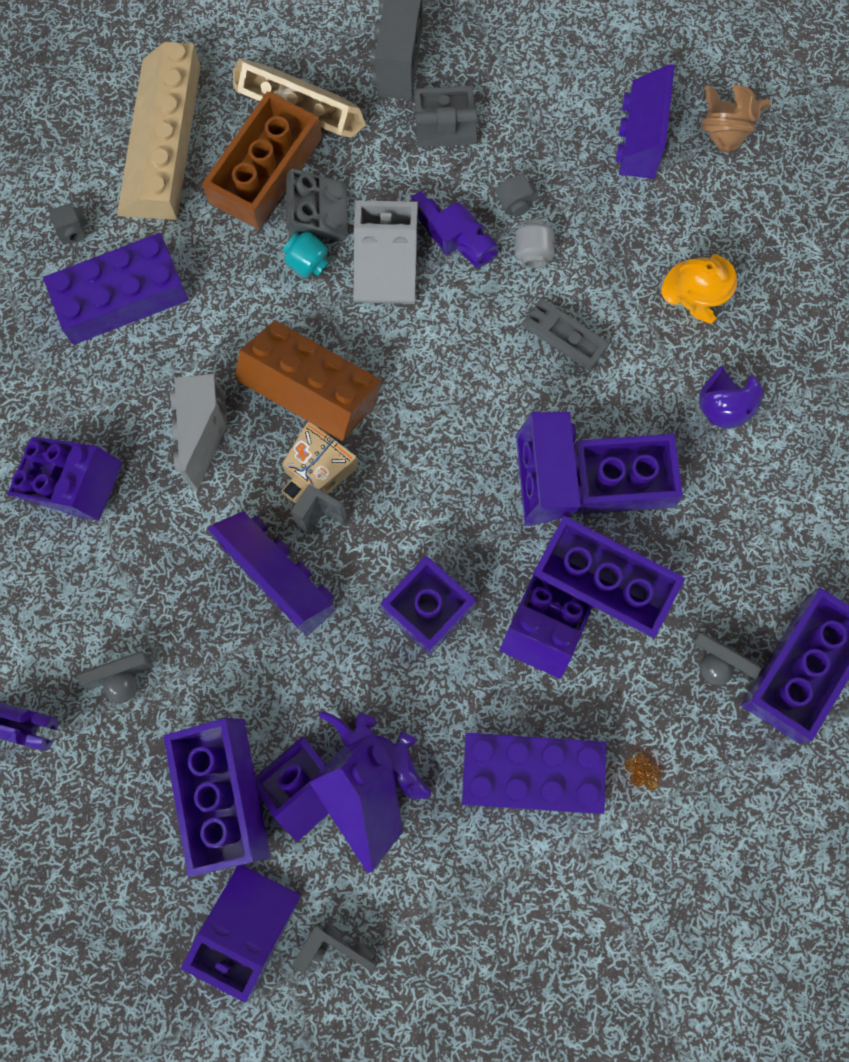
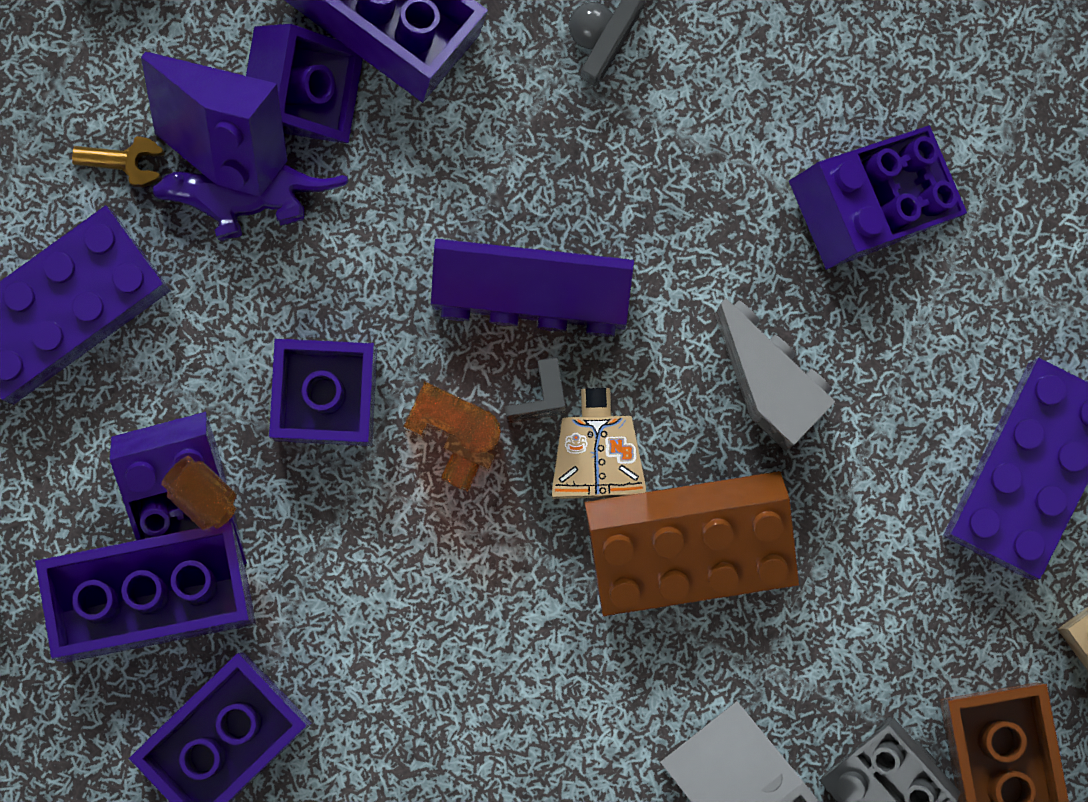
camera: 140 degrees right, 10 degrees up
teal head [282,232,329,278] -> none
dark purple slope [516,412,584,526] -> none
none -> pearl gold bar [72,136,165,187]
none -> clear orange brick [162,456,237,530]
none -> clear orange hips [403,382,501,492]

